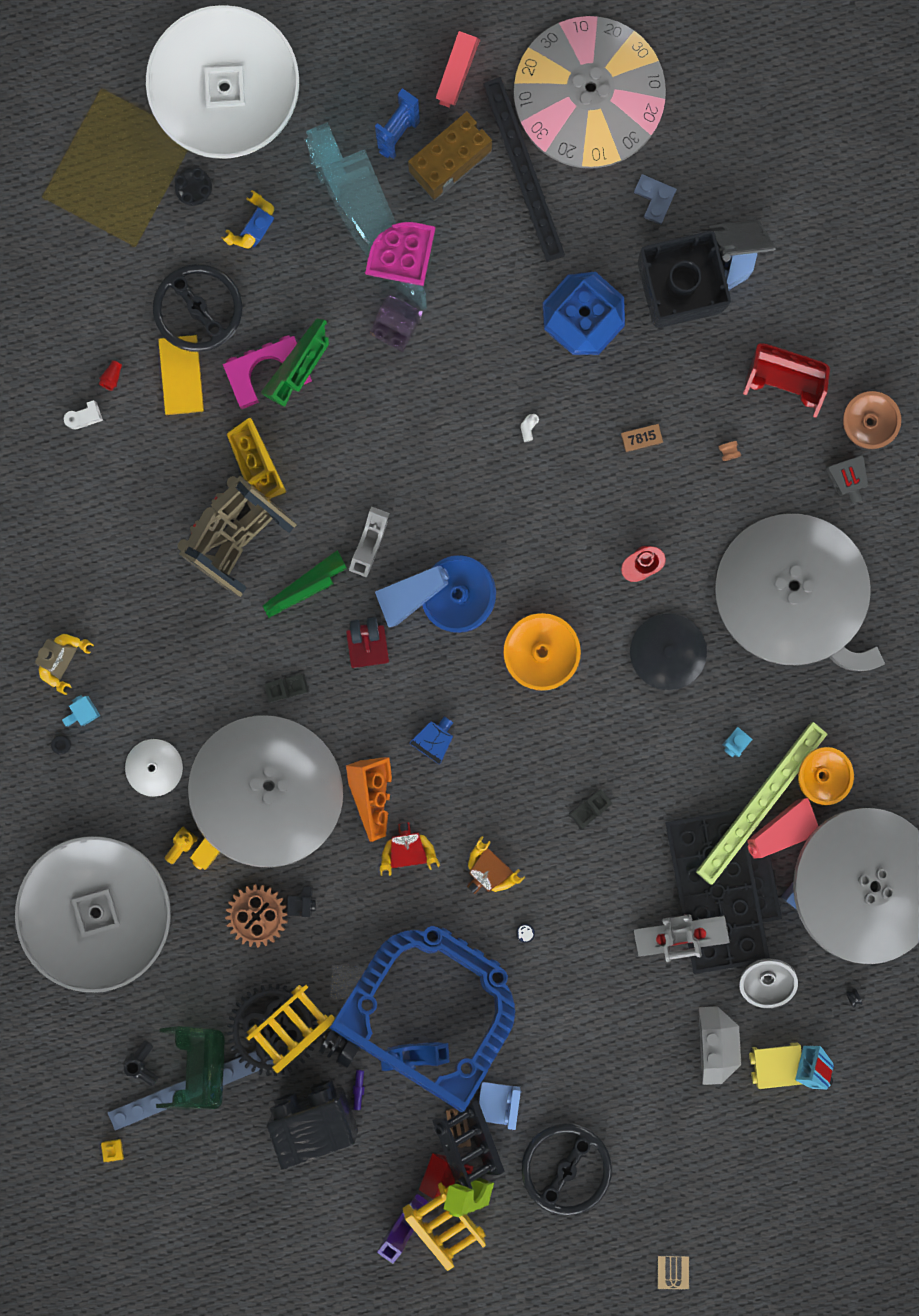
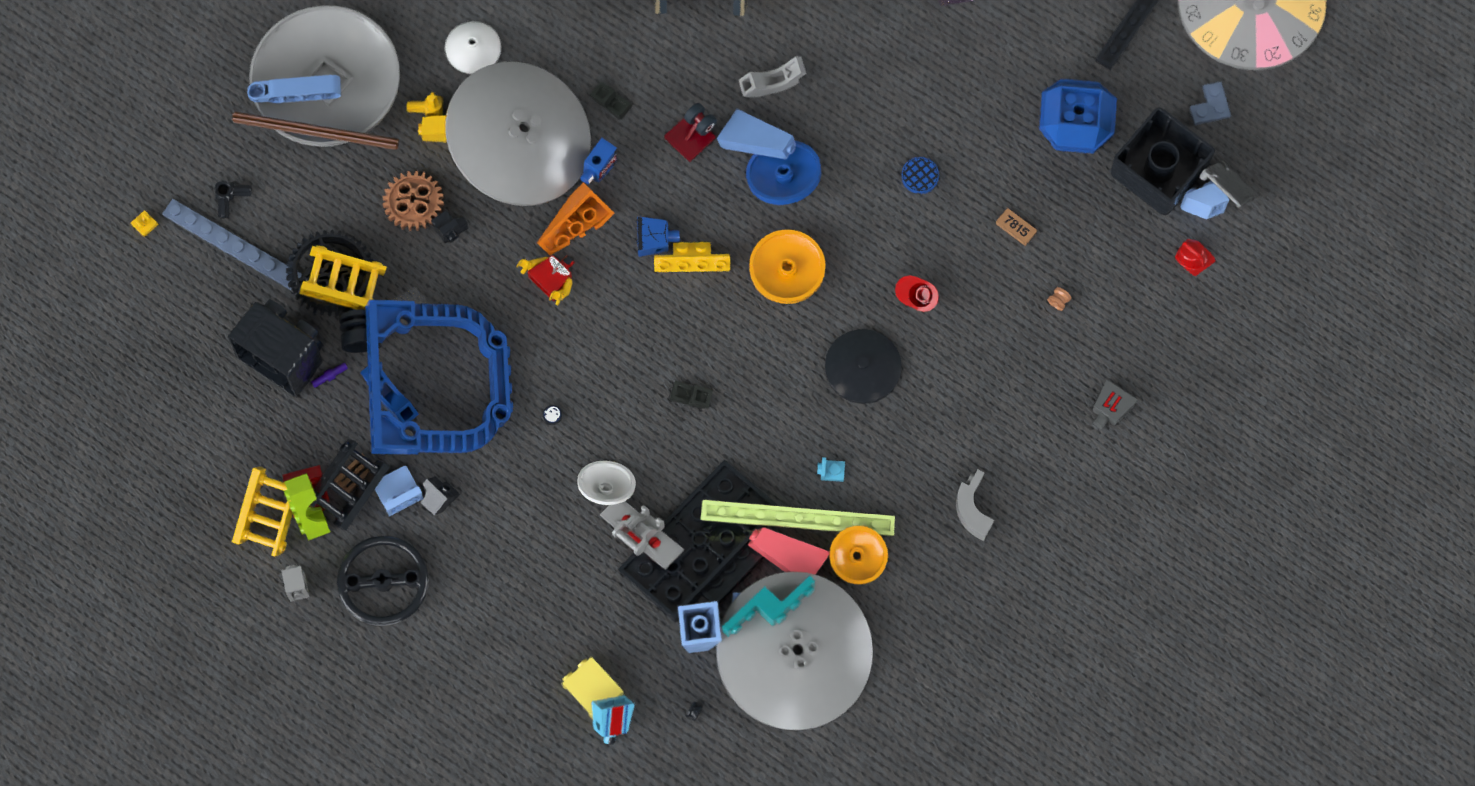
camera: 50 degrees right, 15 degrees down
clear green windscreen [156,1026,225,1109] -> none
green wedge [262,550,347,618] -> none
dark purple arch [377,1194,429,1264] -> none
torso [467,836,525,894] -> none
white arm [521,414,539,442] -> none
piece [657,1253,689,1292] -> none
light grey wedge [698,1006,741,1085] -> none
light grey dish [715,514,870,665] -> none
light grey dish [739,959,798,1008] -> none
red windscreen [743,343,830,418] -> none
nougat dish [843,391,901,449] -> none
none -> reddish brown axle [232,112,399,150]
none -> medium blue piece [247,75,341,103]
none -> light grey brick [281,565,310,601]
none -> brick [421,476,460,515]
none -> white dish [577,461,636,505]
none -> blue torso [580,138,617,185]
none -> yellow bracket [654,242,730,272]
none -> light blue slope [678,601,722,653]
none -> teal bracket [722,576,815,637]
none -> tile [901,157,939,194]
none -> red piece [1175,239,1215,276]

